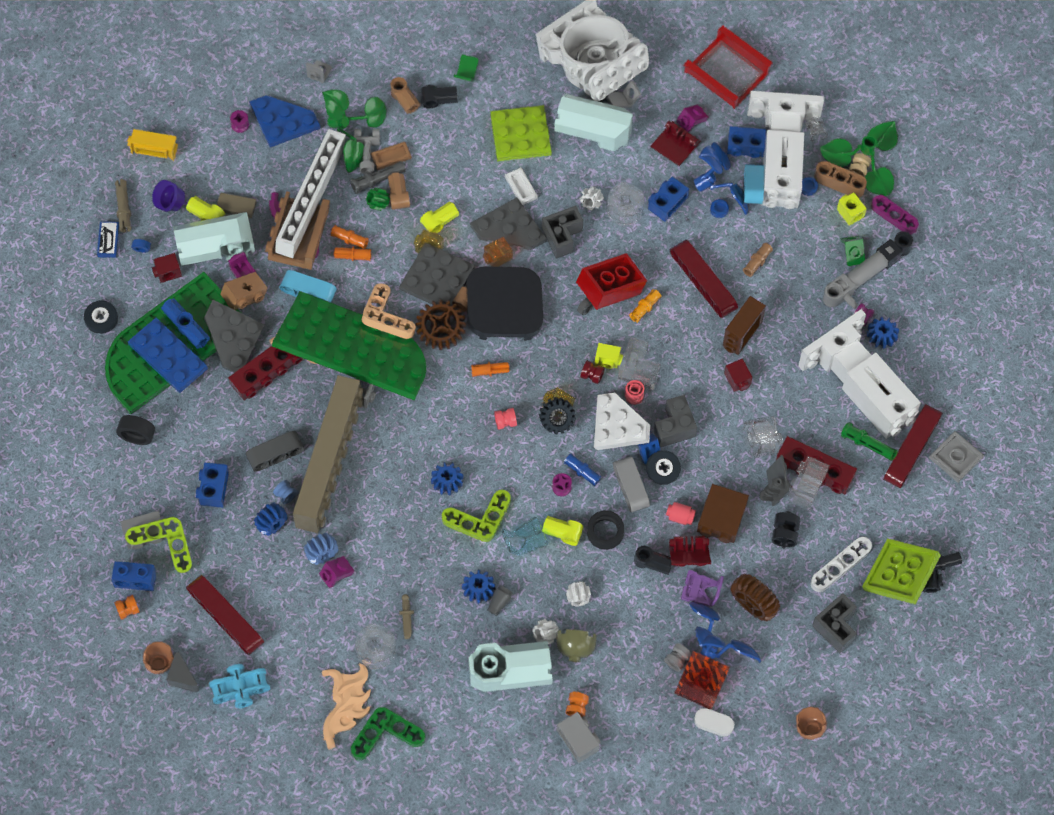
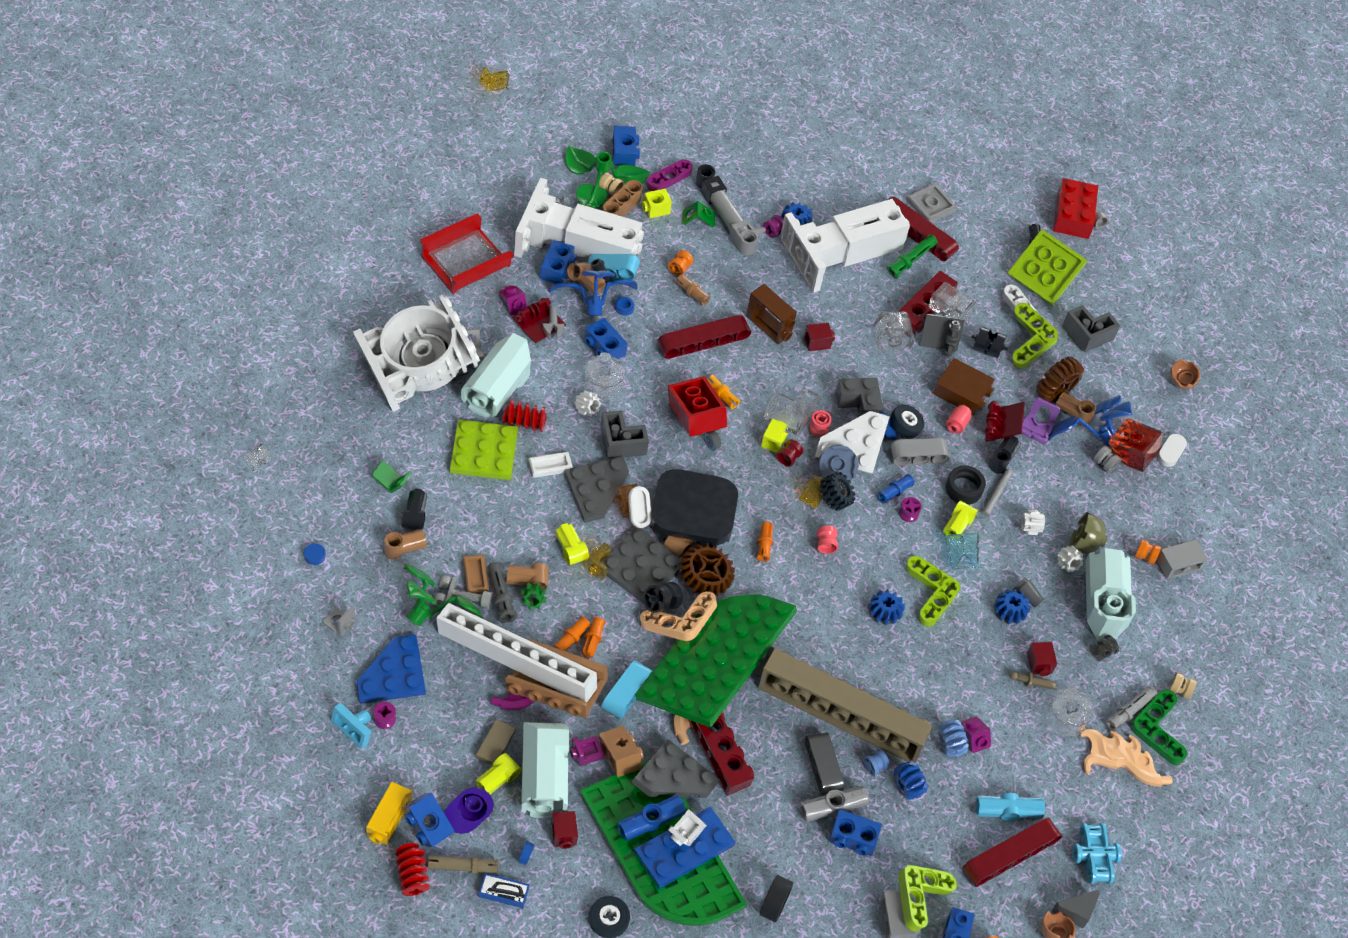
camera: 85 degrees left, 10 degrees down
none -> blue tile [304,543,326,565]
none -> medium azure tile [331,703,371,749]
none -> red piece [395,843,430,896]
none -> blue brick [403,793,455,847]
none -> clear yellow bracket [480,67,510,92]
none -> red piece [503,399,547,432]
none -> light grey bar [543,306,564,339]
none -> medium nougat piece [567,262,606,294]
none -> black pin [590,258,612,283]
none -> blue brick [613,126,640,166]
none -> white tile [628,486,651,528]
none -> black wheel [643,582,683,613]
none -> orange wheel [668,250,694,276]
none -> white bracket [668,809,707,846]
none -> light grey piece [799,785,869,822]
none -> sand blue tile [818,445,859,481]
none -> medium azure piece [975,793,1045,821]
none -> light grey bar [982,469,1013,517]
none -> lime beam [1012,303,1058,369]
none -> dark red brick [1027,642,1057,676]
none -> red brick [1053,178,1099,239]
none -> medium nougat piece [1056,392,1096,426]
none -> clear smoke bush [1090,635,1119,661]
none -> light grey hinge [1094,212,1109,228]
none -> light grey pin [1105,685,1157,731]
none -> tan wheel [1169,672,1197,700]

